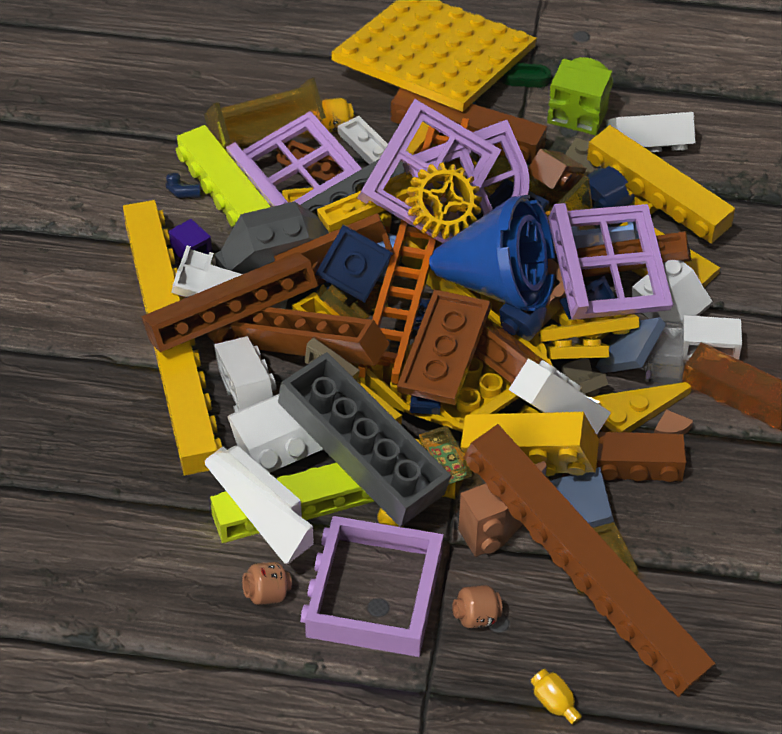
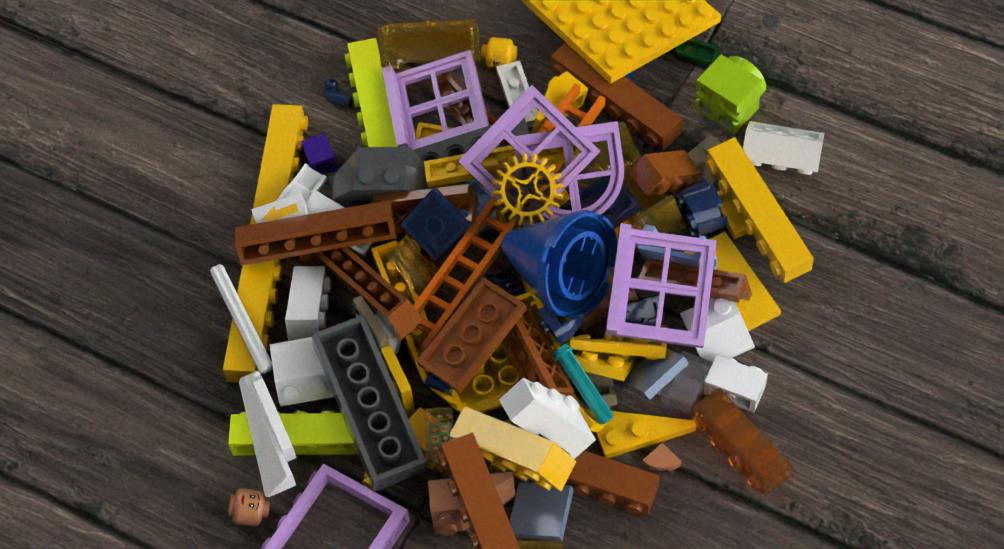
camera: 25 degrees right, 10 degrees up
none -> white axle [210,264,273,374]
none -> white tile [251,193,309,224]
none -> teal axle [553,344,614,425]

